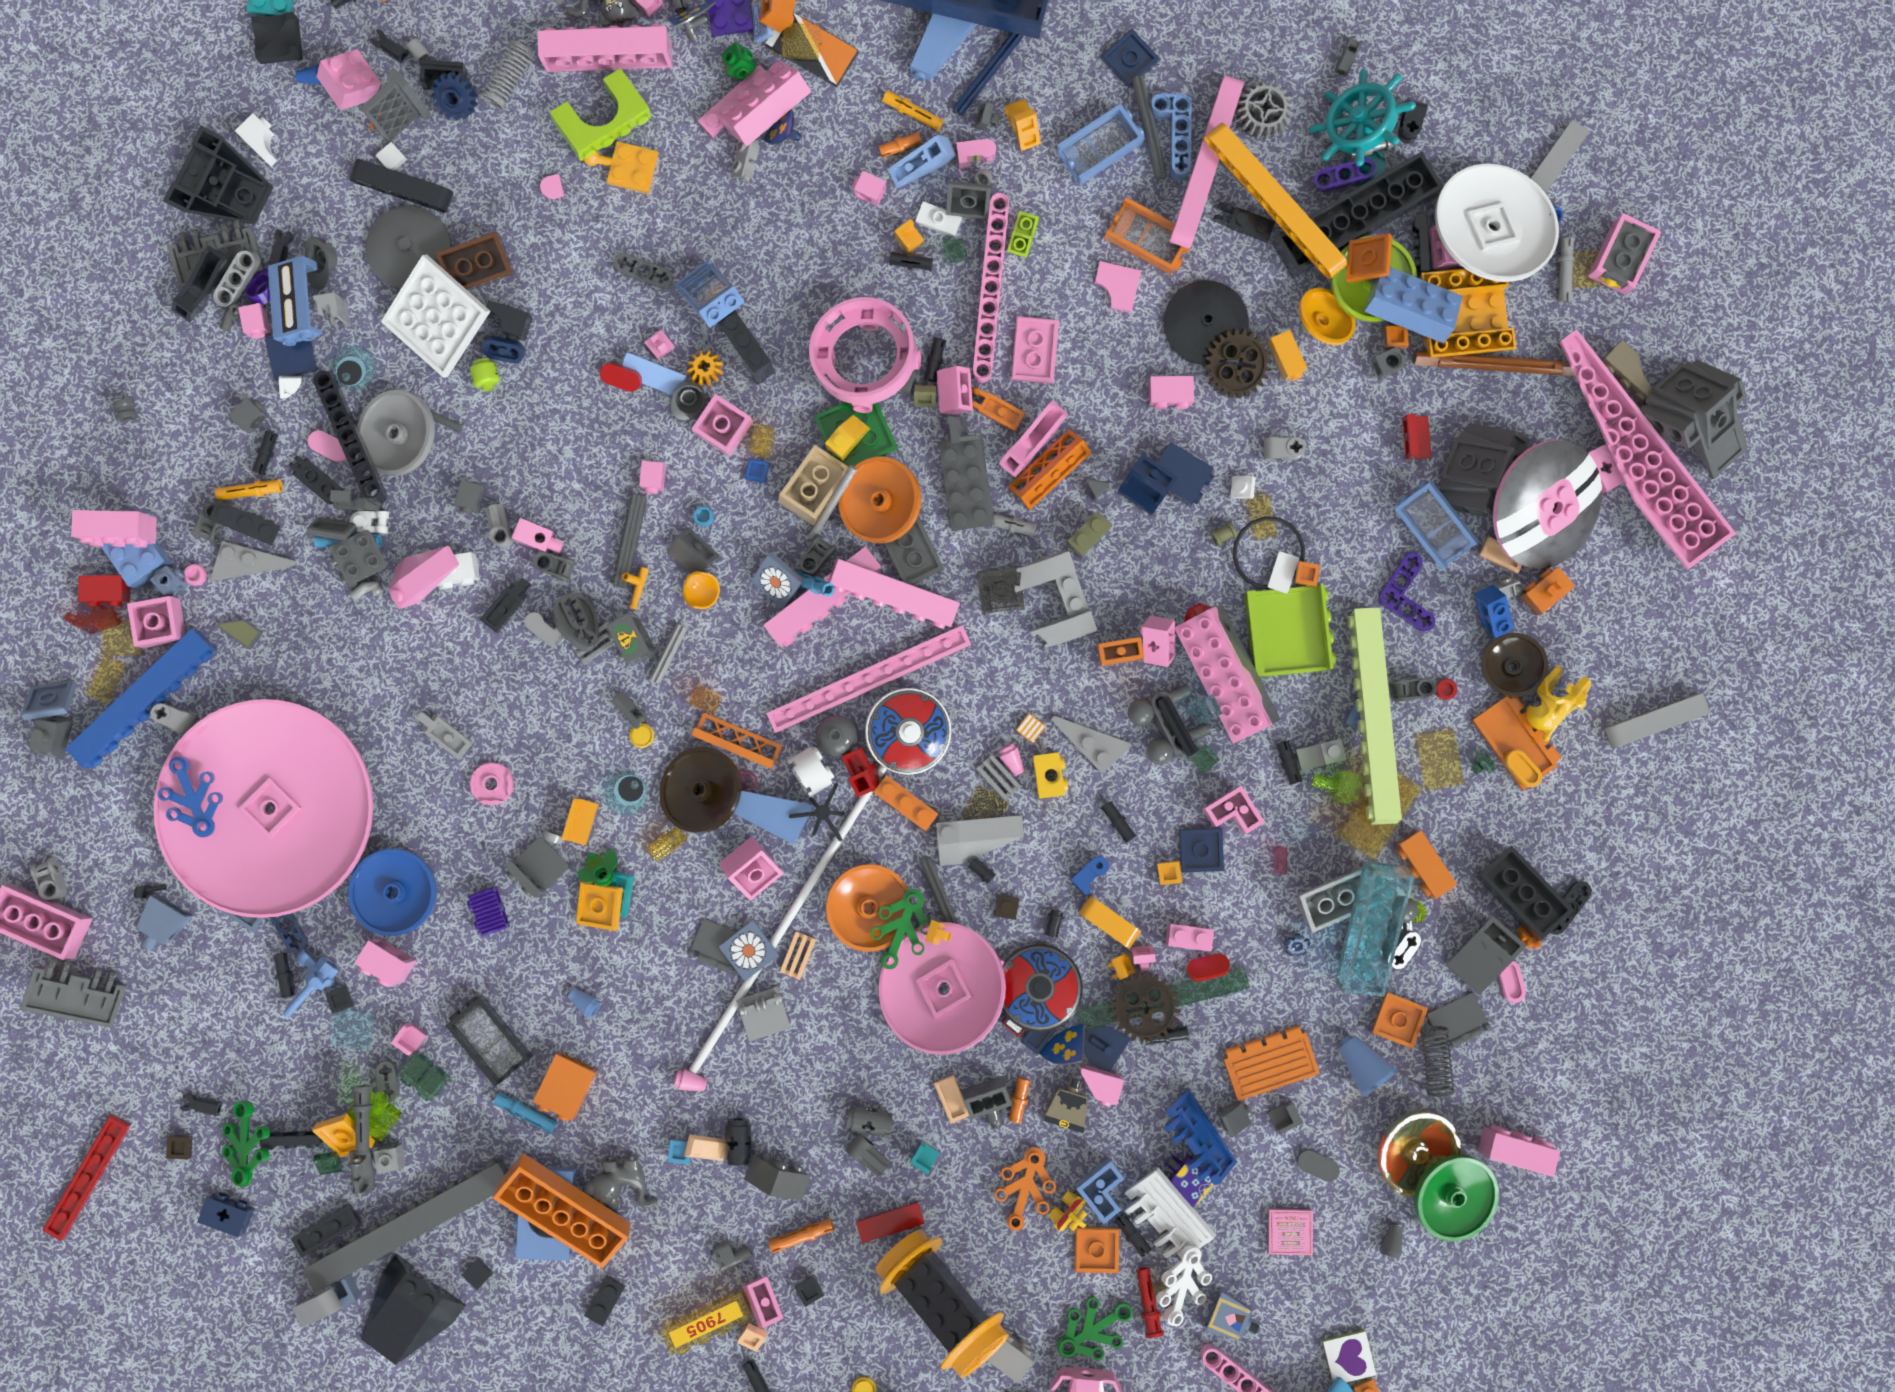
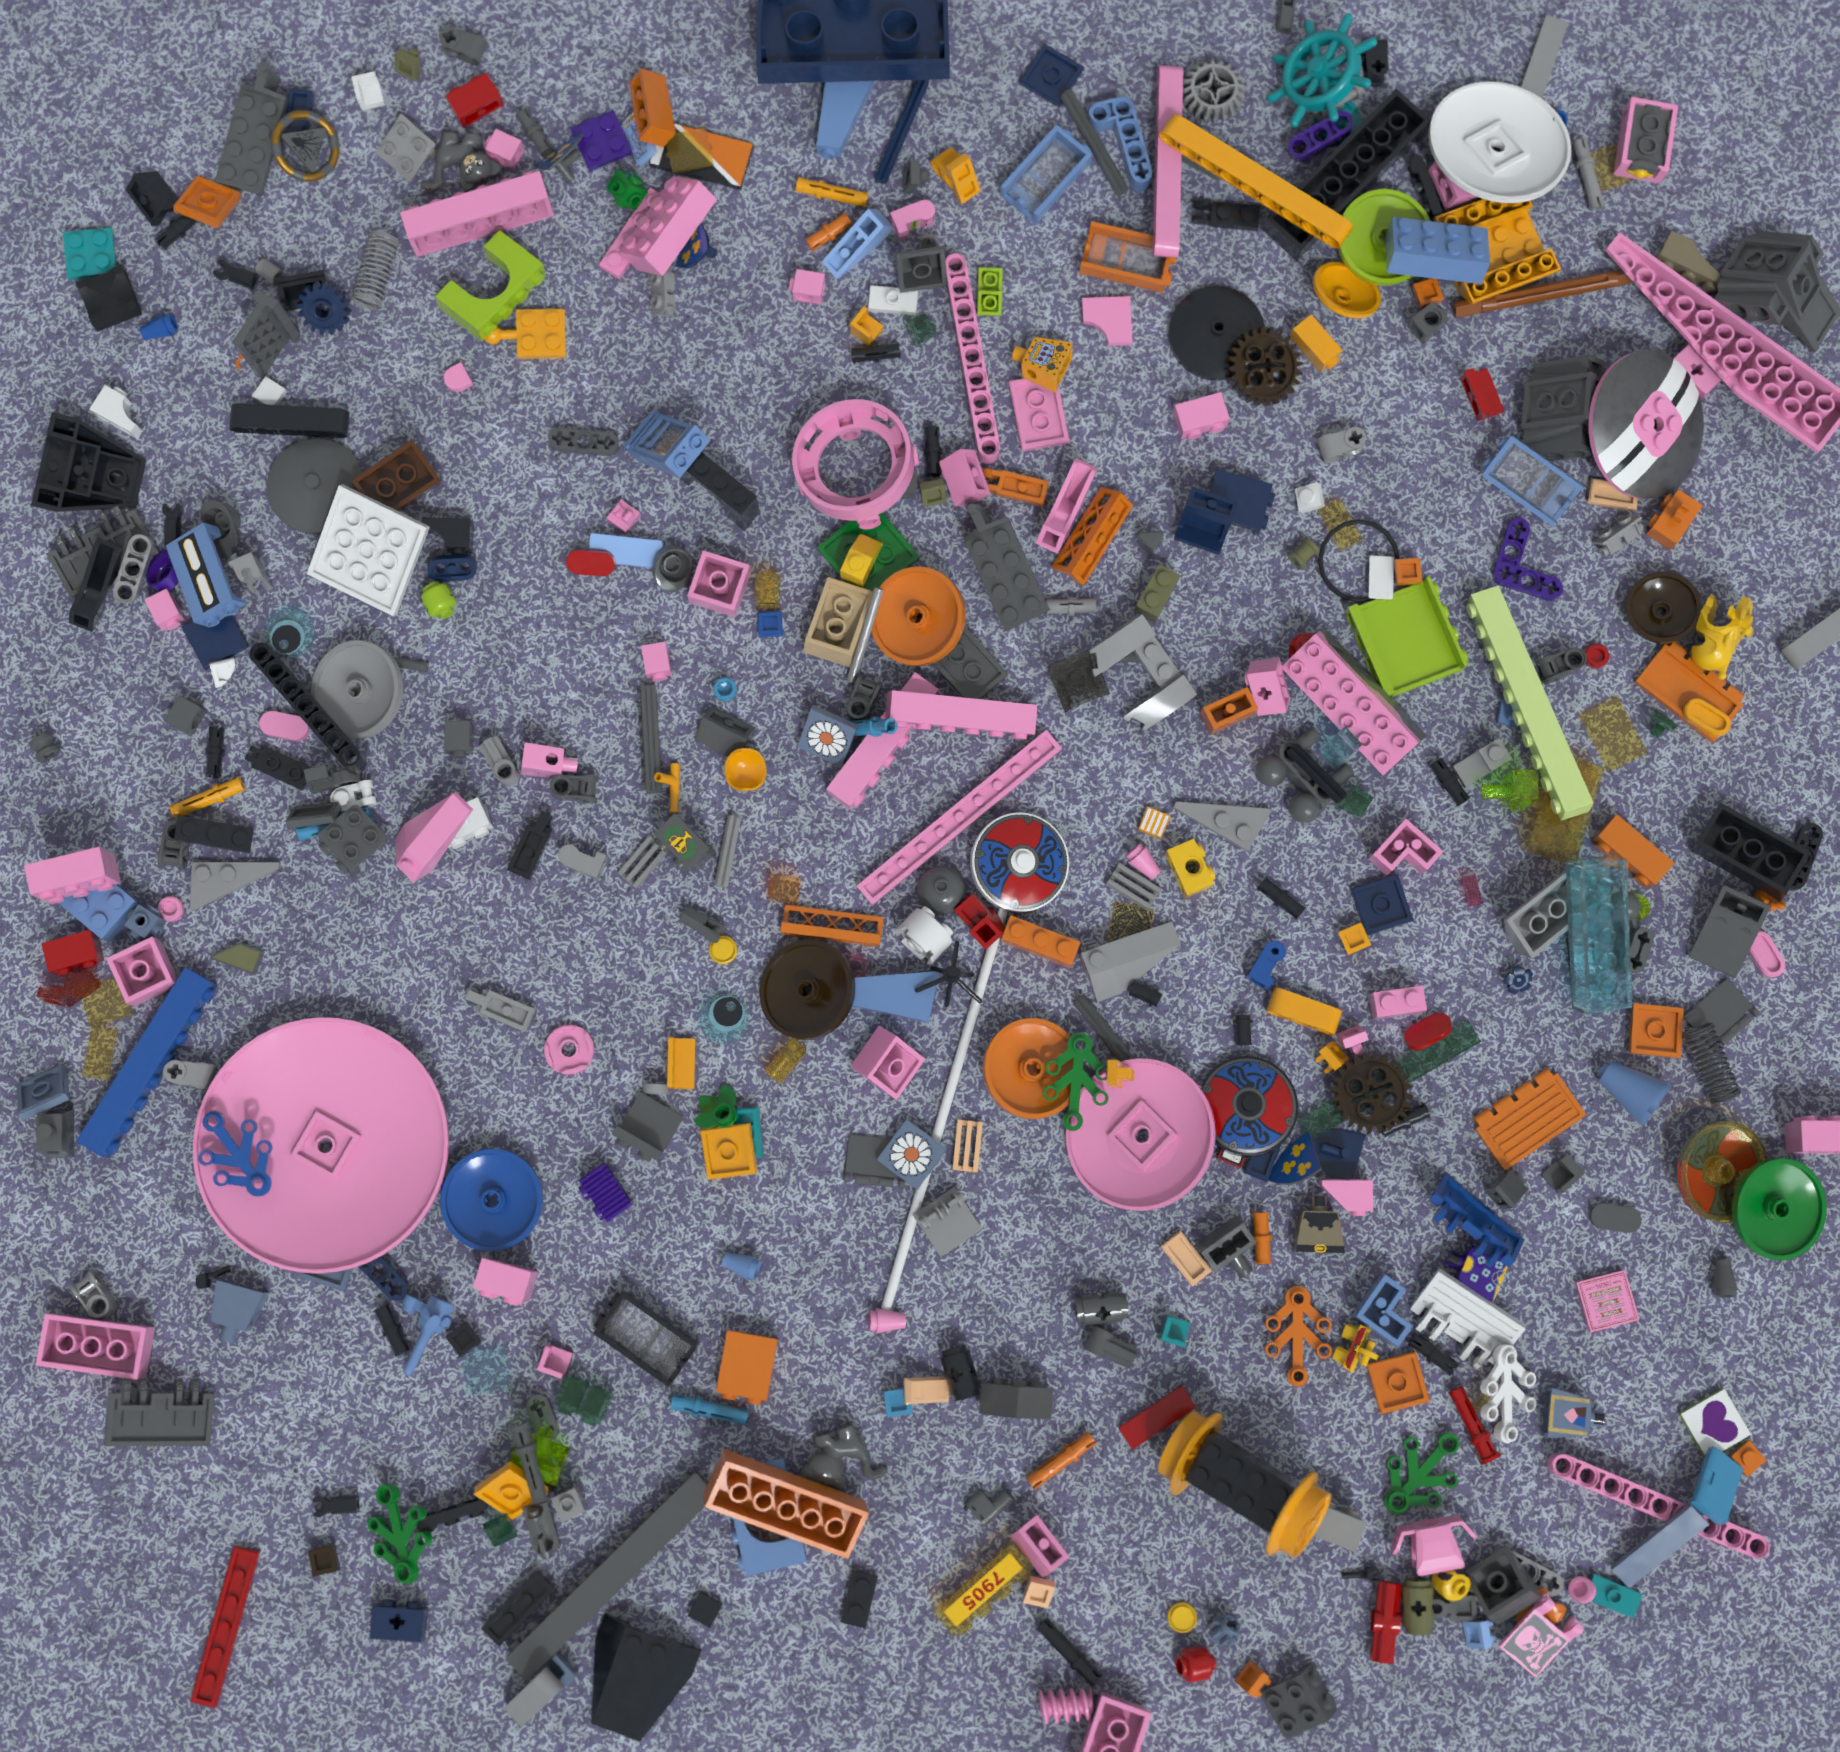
camera: 15 degrees left, 5 degrees down
dark grey arm [220,304,242,332] -> none
bright pink brick [316,49,381,110] -> none
light grey arm [350,581,384,601] -> none
dark grey piece [552,593,599,652] -> none
light orange gear [687,350,723,386] -> none
black plate [794,1275,825,1307] -> none
dark brown plate [994,895,1019,920] -> none
orange tile [1346,233,1392,283] -> none
blue brick [1474,584,1514,638] -> none
none -> light orange torso [1012,337,1073,393]

